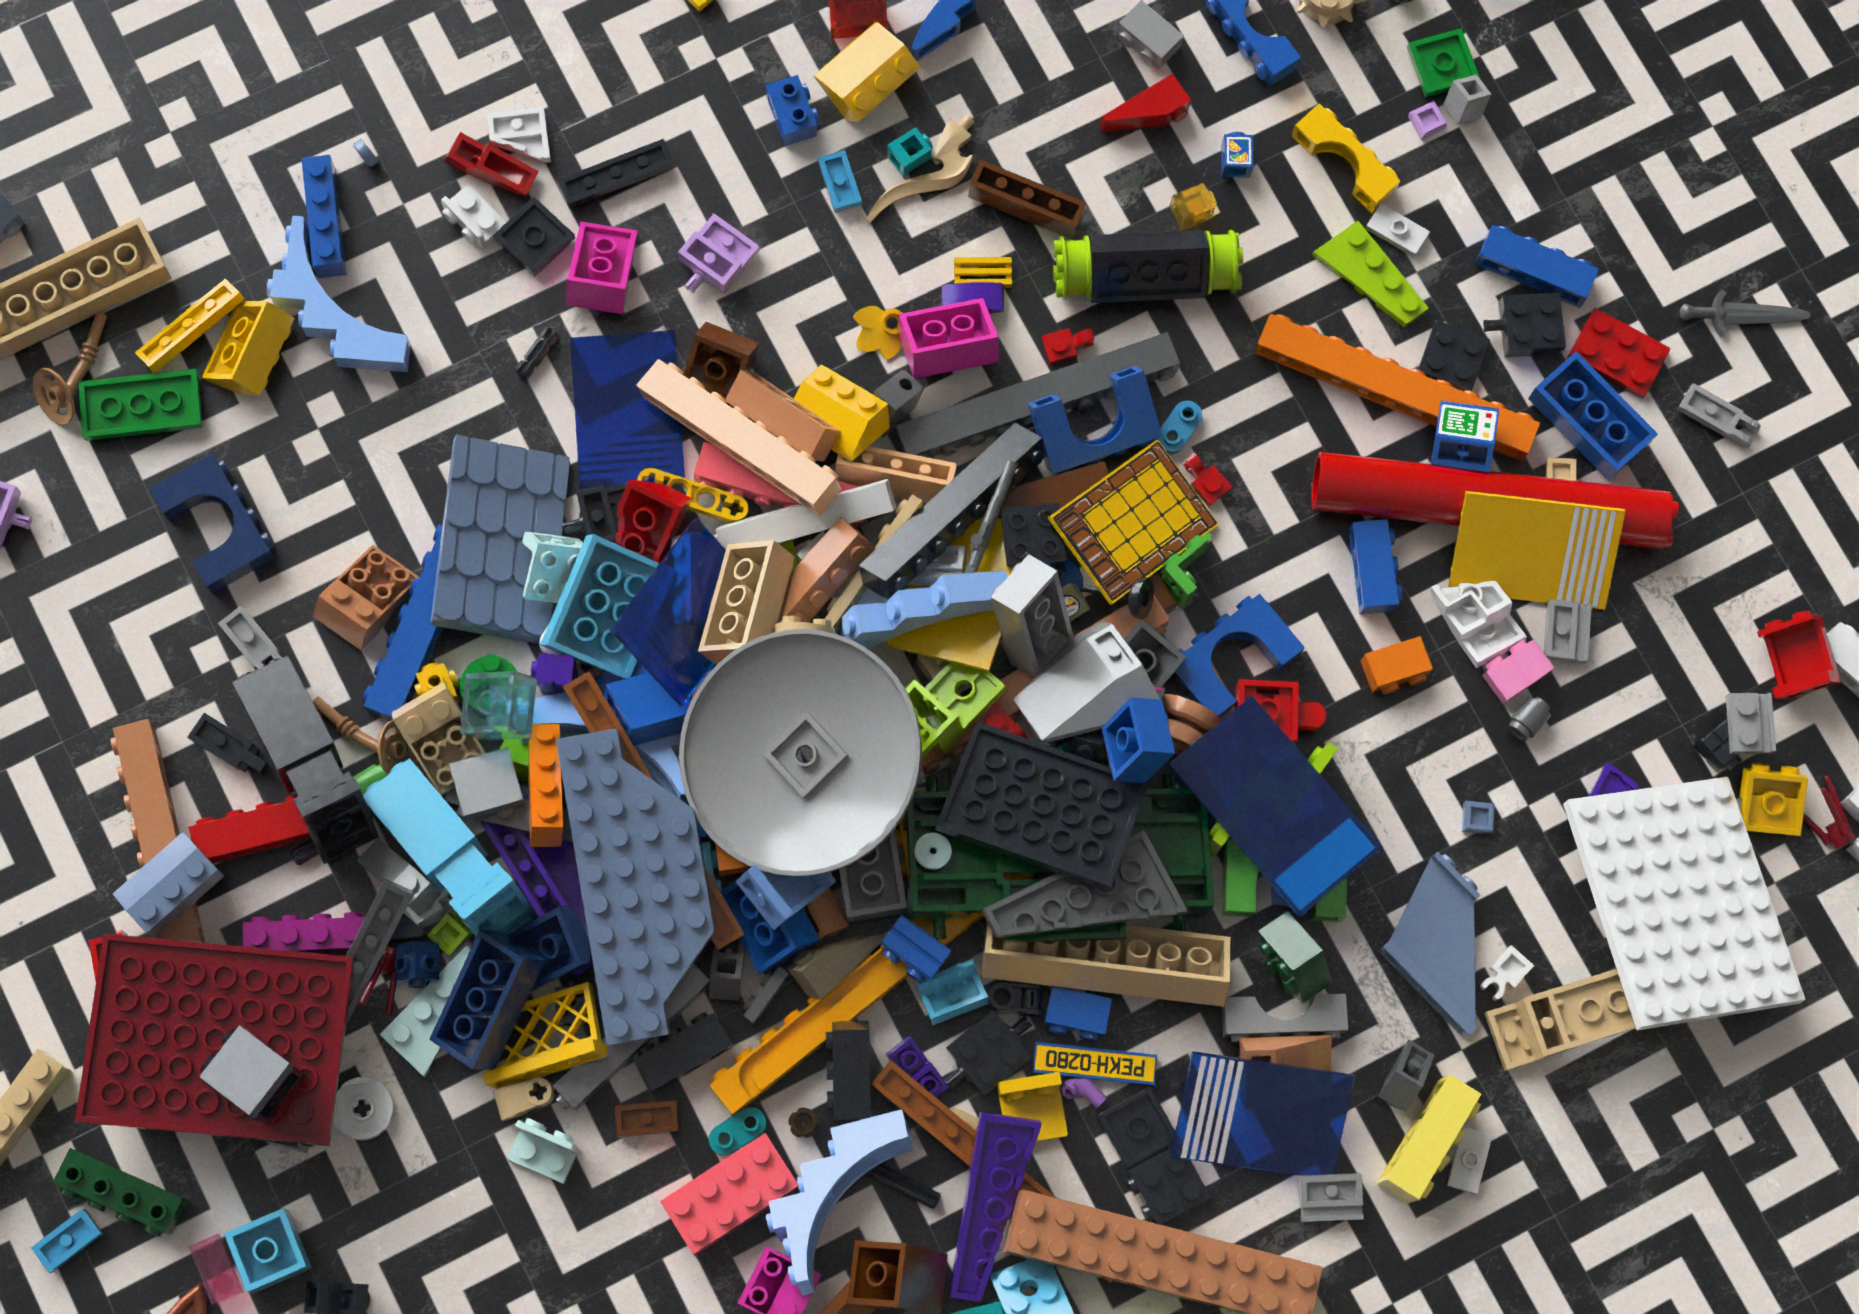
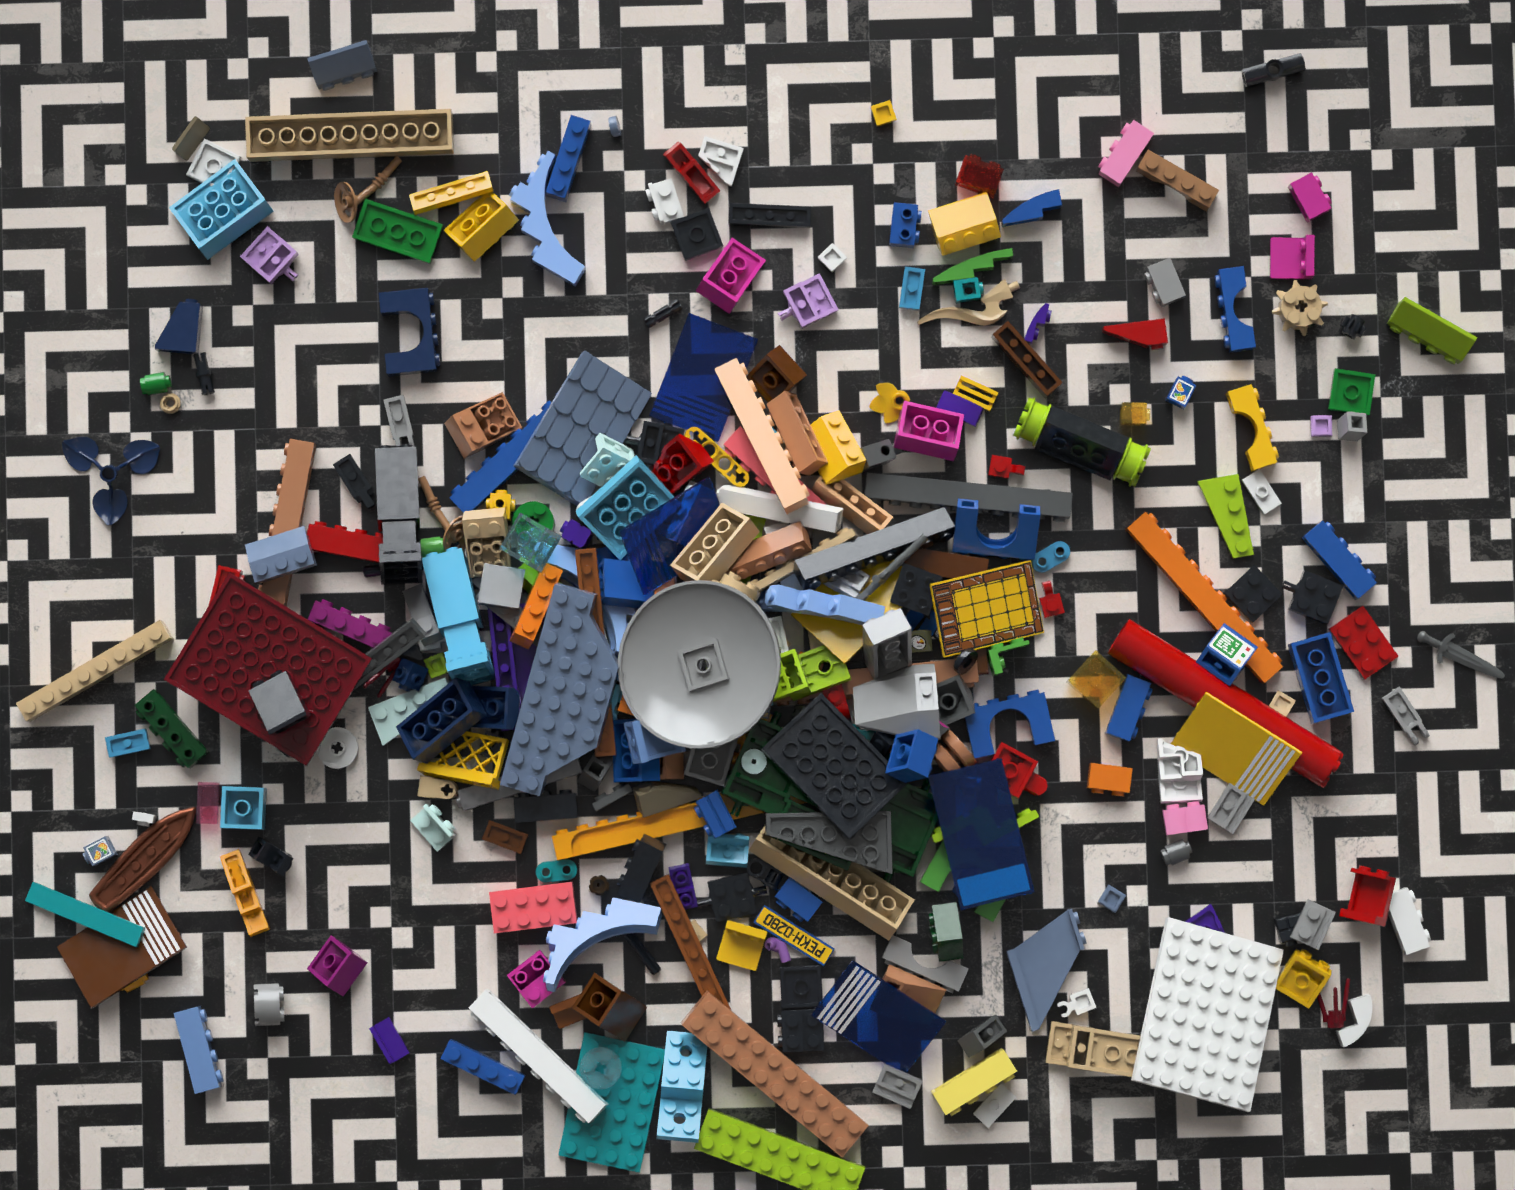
camera: 35 degrees right, 10 degrees up
dark purple wing [949,1112,1042,1302] -> none
none -> white plate [818,243,847,272]
none -> bright green slope [932,248,1013,285]
none -> dark purple slope [1024,303,1052,345]
none -> clear yellow brick [1066,650,1126,710]

